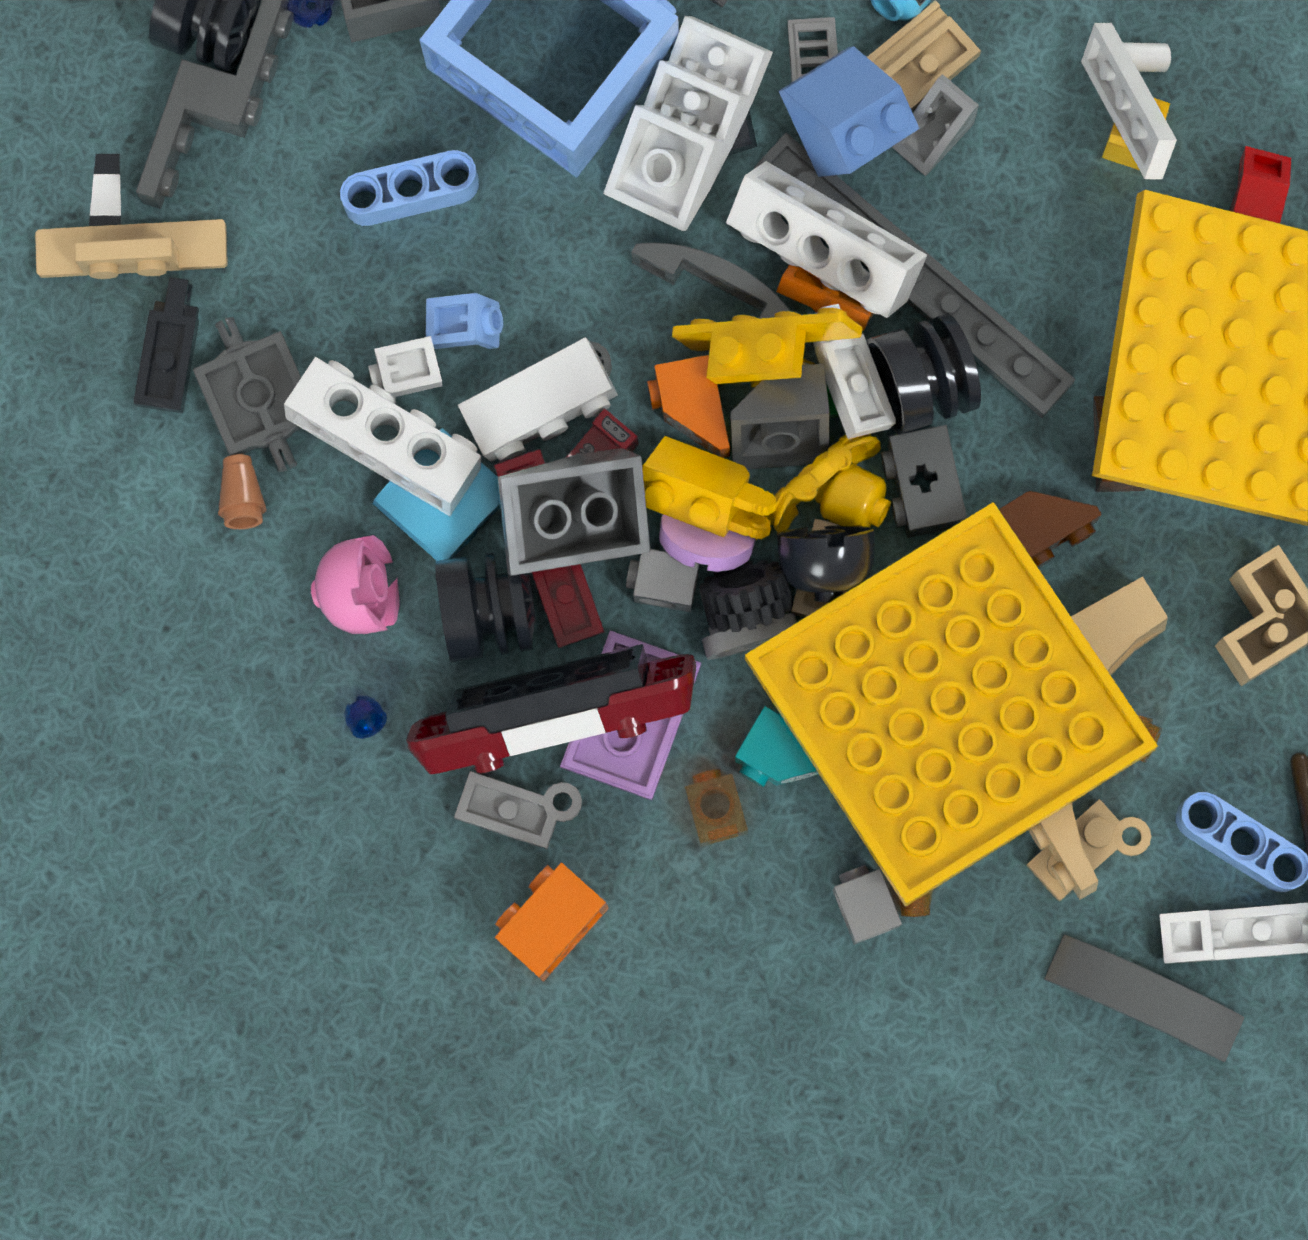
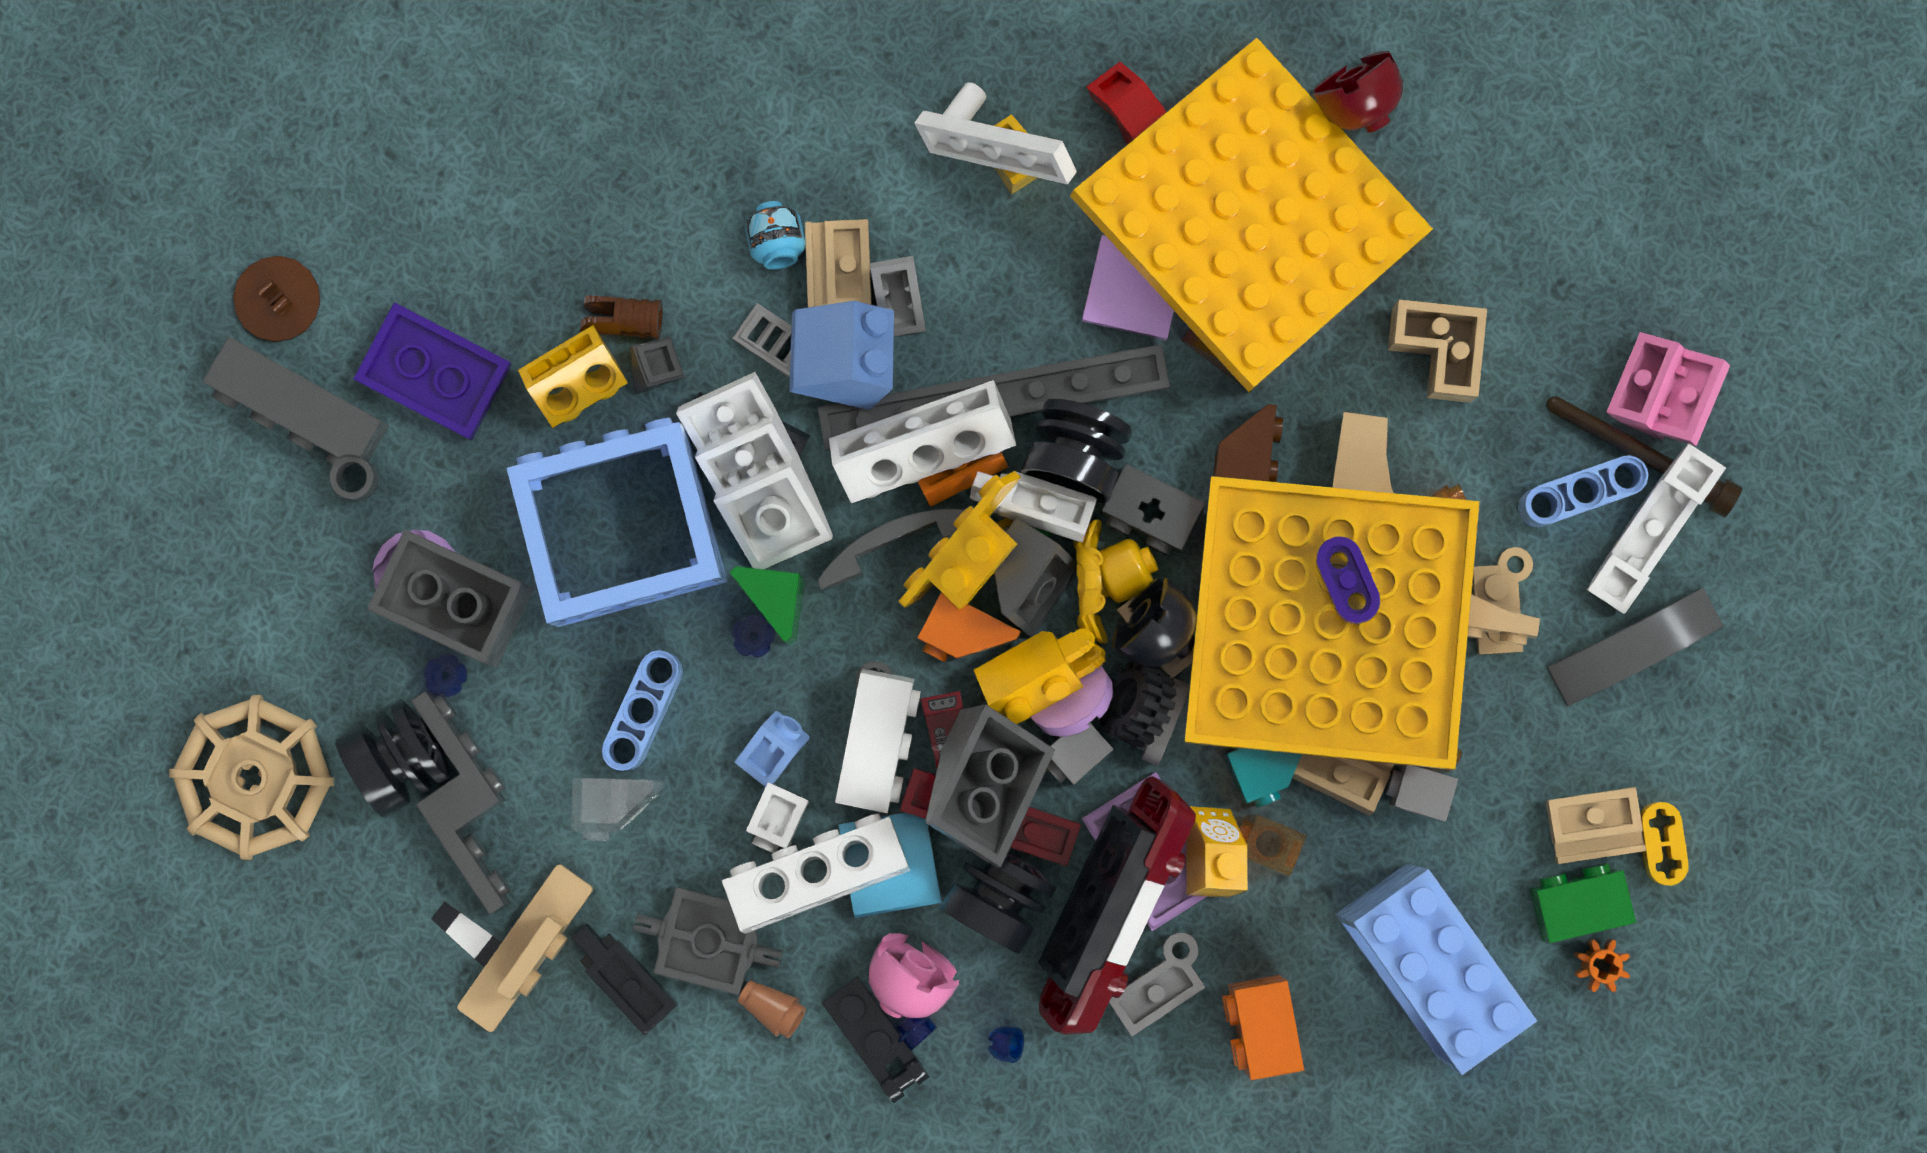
camera: 50 degrees left, 5 degrees up
none -> clear slope [571,778,666,841]
none -> green slope [729,566,804,645]
none -> clear blue plate [732,614,775,658]
none -> black plate [822,976,930,1103]
none -> clear blue plate [897,1014,937,1051]
none -> lavender tile [1082,235,1174,341]
none -> yellow slope [1186,806,1248,898]
none -> tan plate [1292,755,1394,816]
none -> dark purple plate [1316,536,1380,624]
none -> light blue window [1335,863,1537,1075]
none -> green brick [1529,863,1636,943]
none -> tan plate [1545,787,1646,864]
none -> orange gear [1574,938,1630,992]
none -> yellow beam [1640,802,1689,886]

